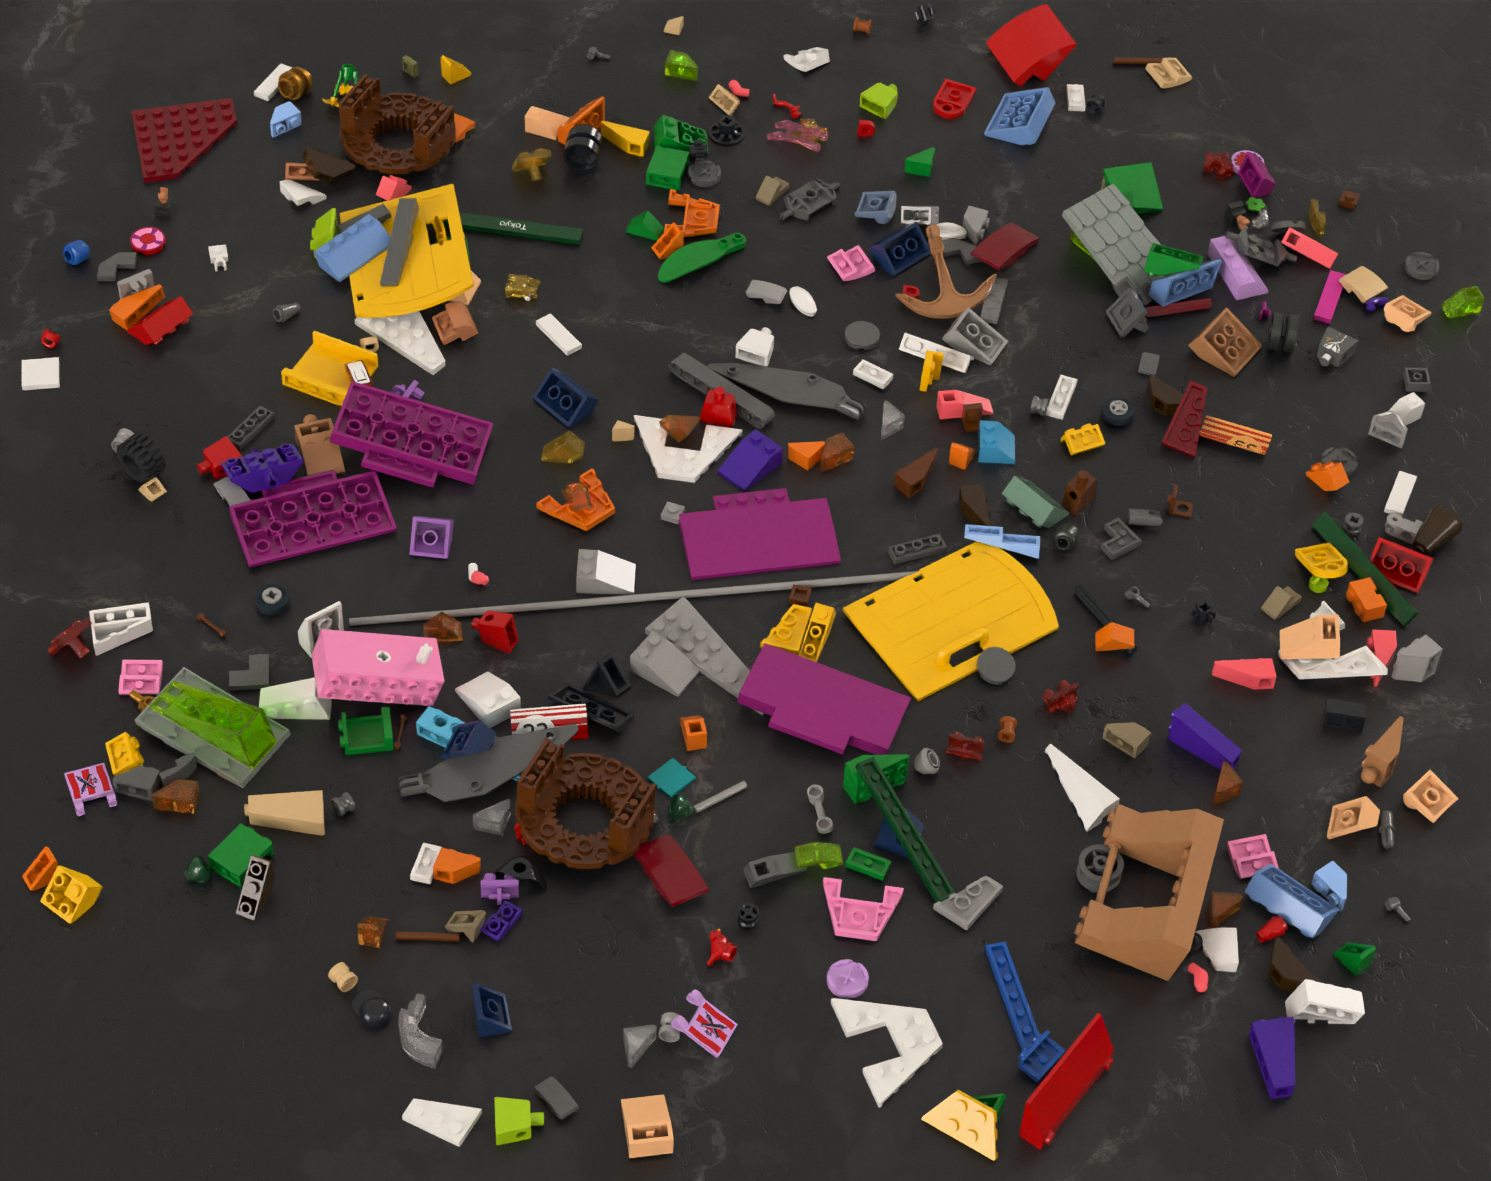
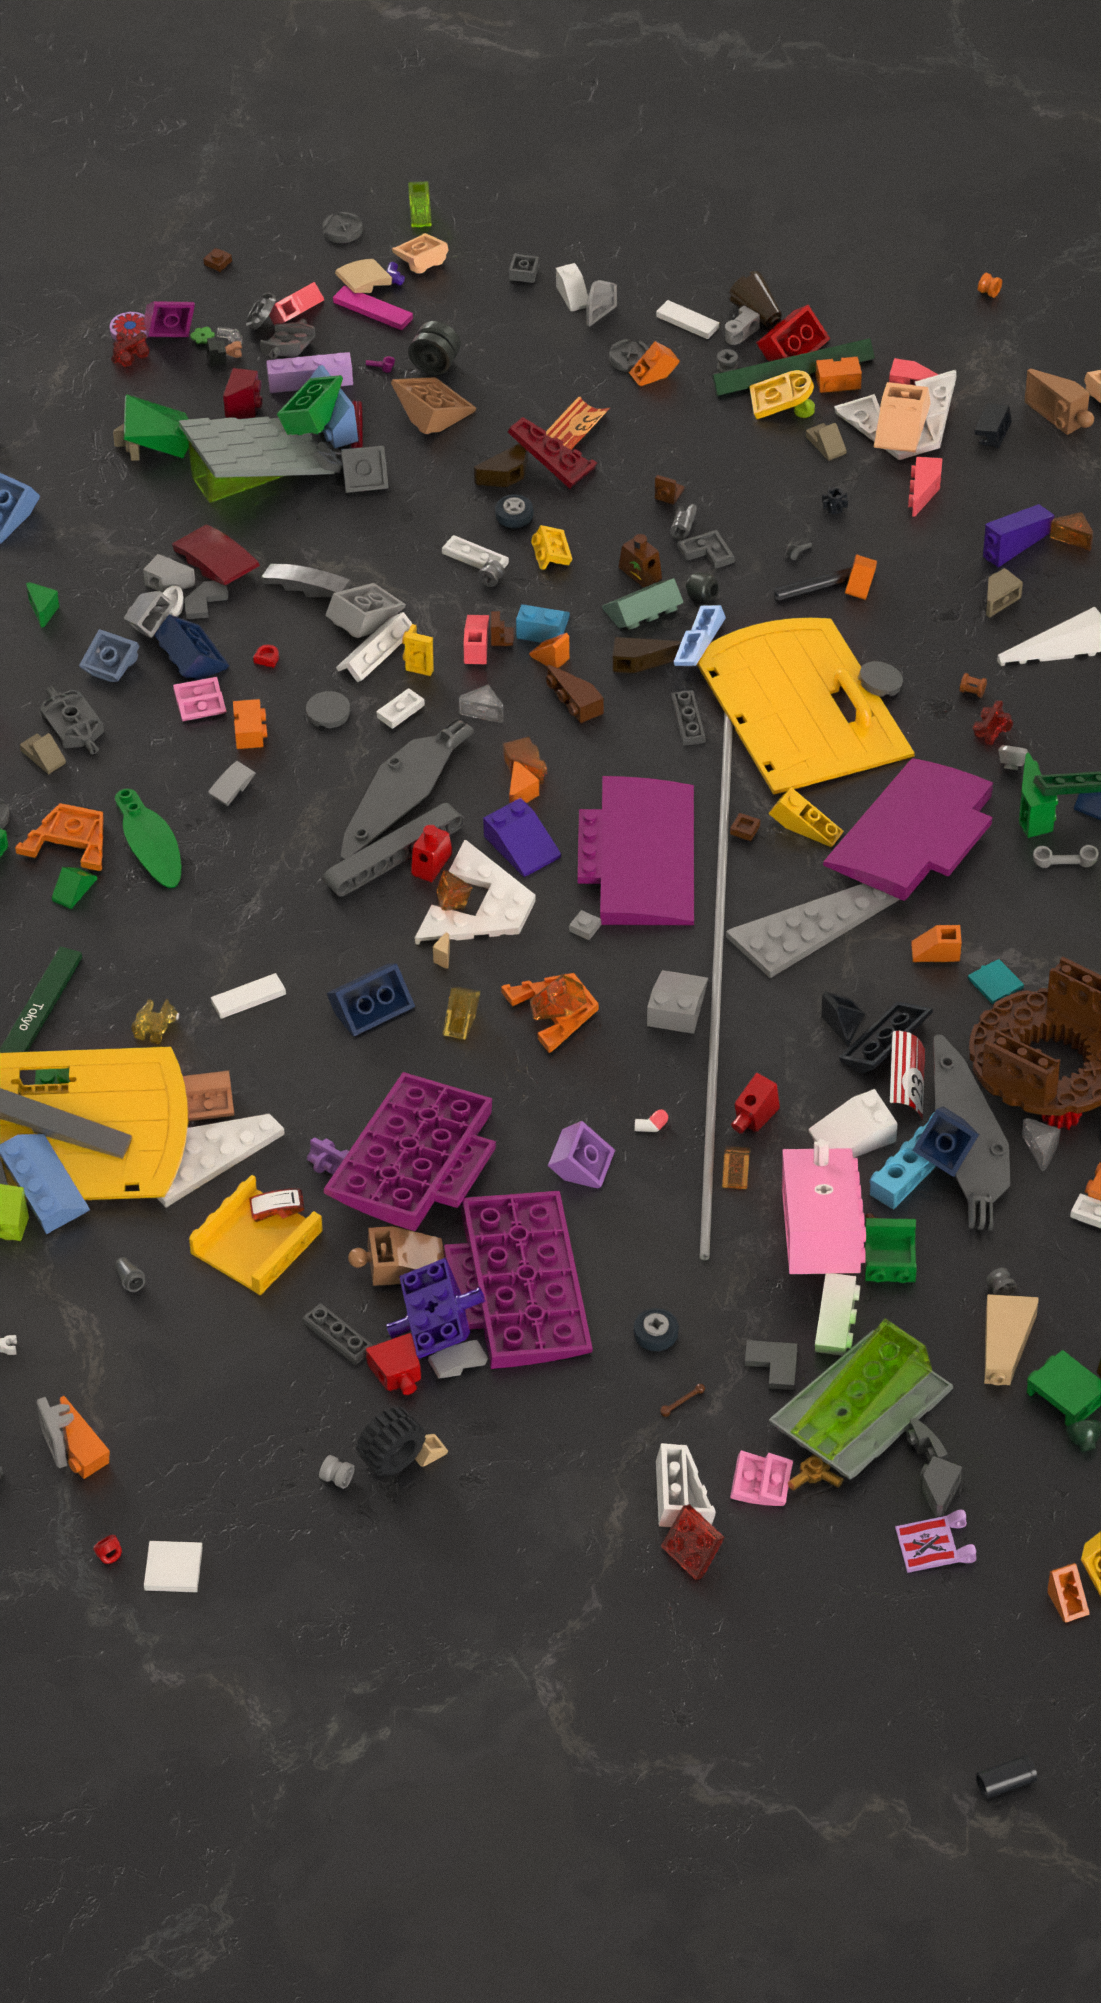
camera: 75 degrees left, 0 degrees up
yellow bracket [105,732,144,776] -> none
red slope [127,296,193,345] -> none
clear orange slope [152,779,200,813] -> none
white slope [298,601,344,658] -> none
tan tile [359,336,379,353] -> none
light grey slope [630,632,700,697] -> none
orange slope [651,222,684,259] -> none
clear green brick [668,793,694,821] -> none
light grey bar [692,781,748,813] -> none
white torso [735,327,774,367] -> none
yellow wing [760,604,812,655] -> none
white arm [789,286,817,316] -> none
medium nougat piece [895,225,997,319] -> none
clear red hips [1043,679,1079,713] -> none
dark grey slope [1138,352,1160,376] -> none
clear yellow slope [1308,199,1326,236] -> none
dark grey torso [1317,327,1358,367] -> none
light grey slope [1391,635,1443,682] -> none
none -> dark red slope [223,368,263,419]
none -> orange brick [233,699,267,749]

